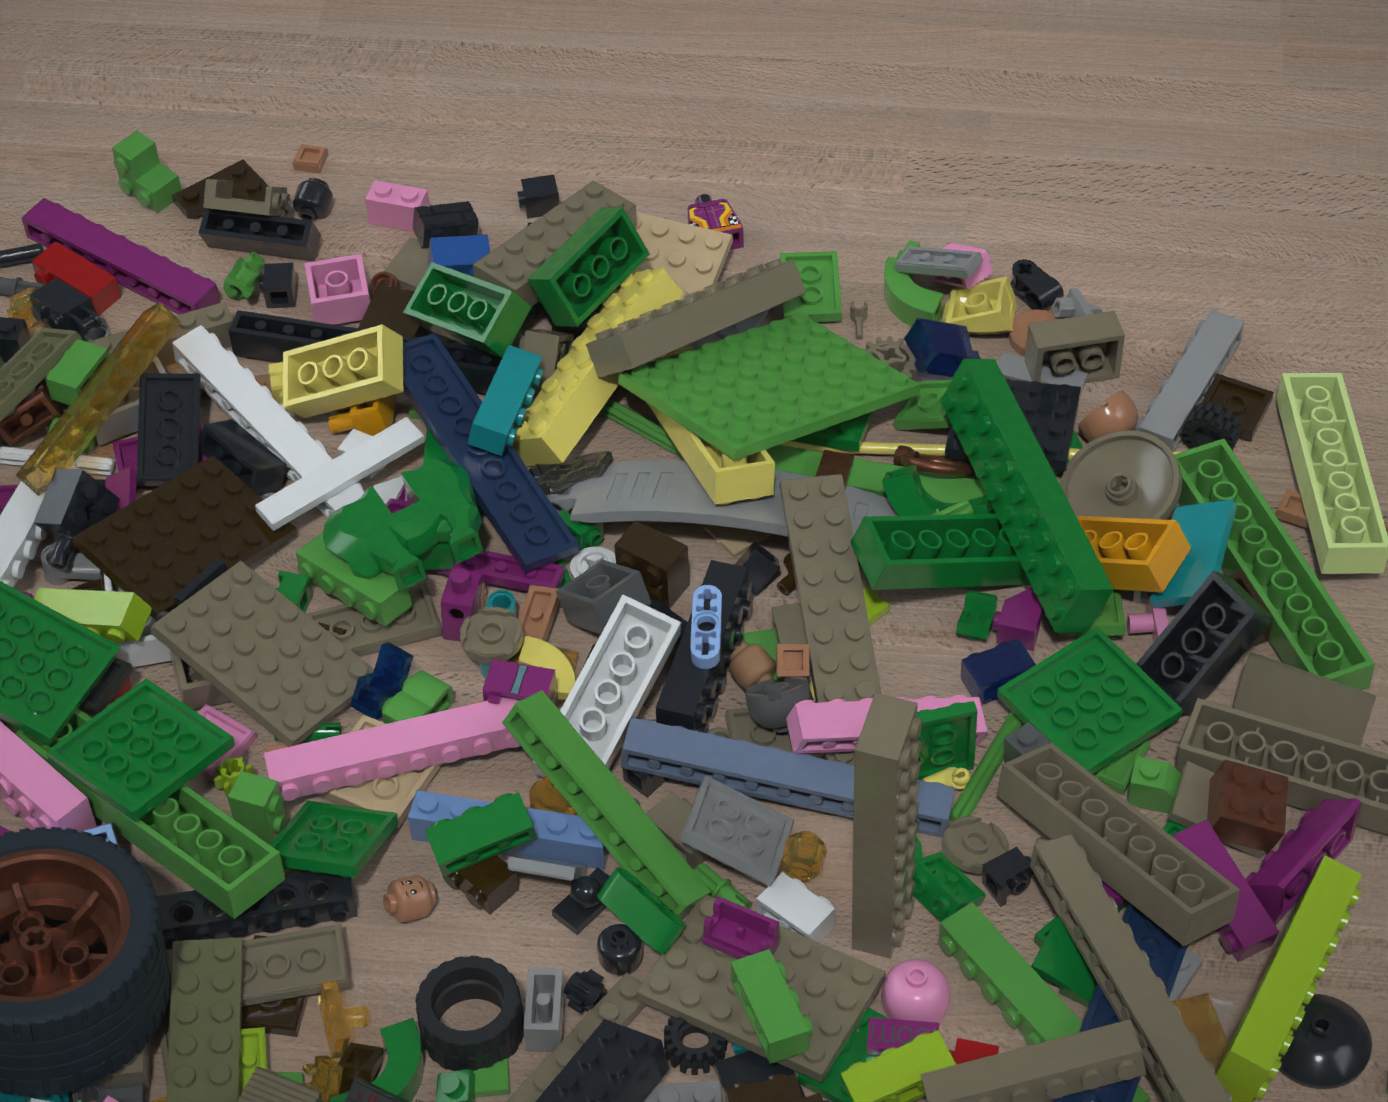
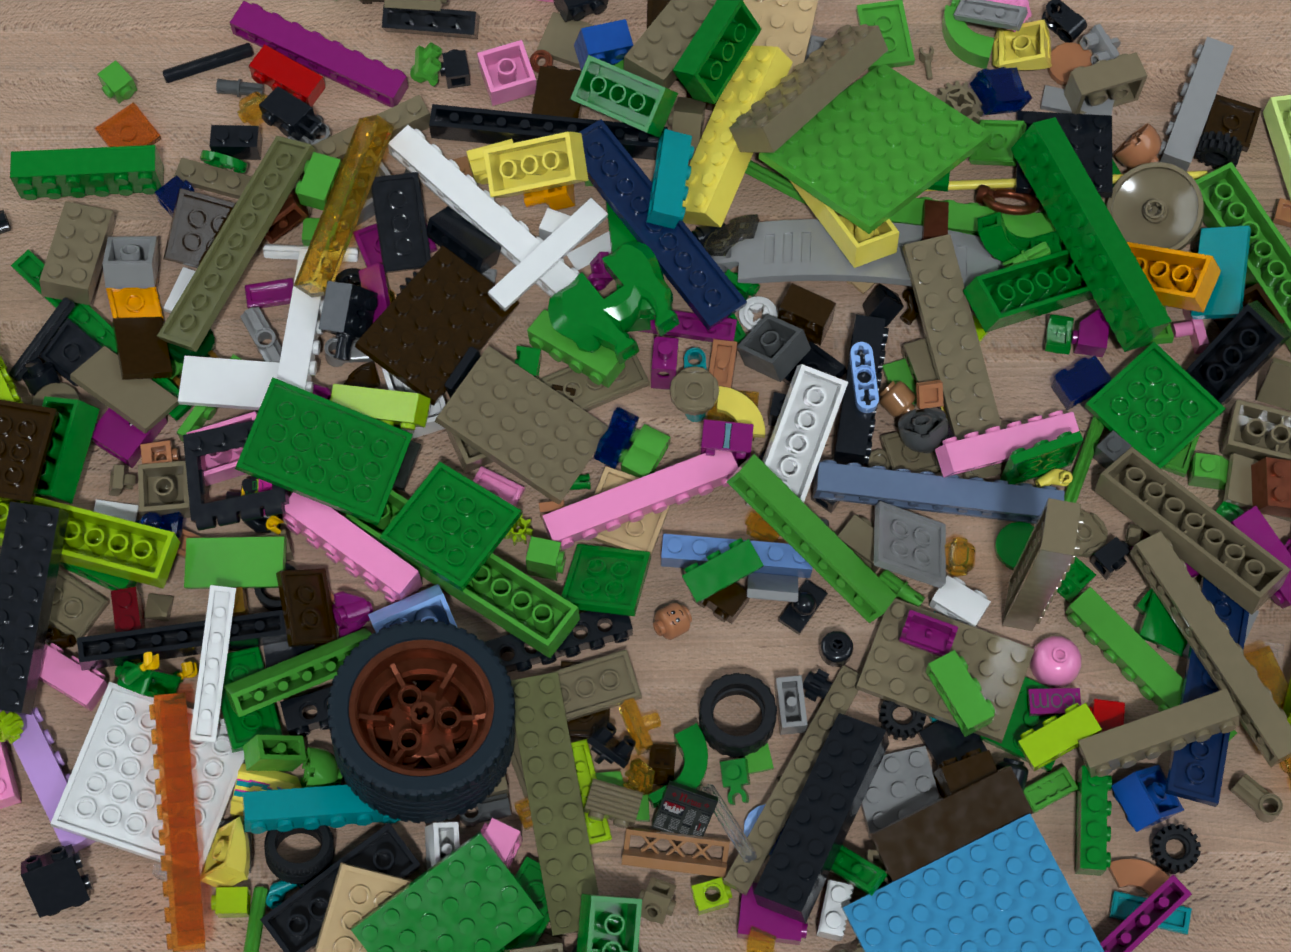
camera: 10 degrees left, 20 degrees up
green beam [597,867,686,954] -> none
none -> black hips [587,720,636,769]

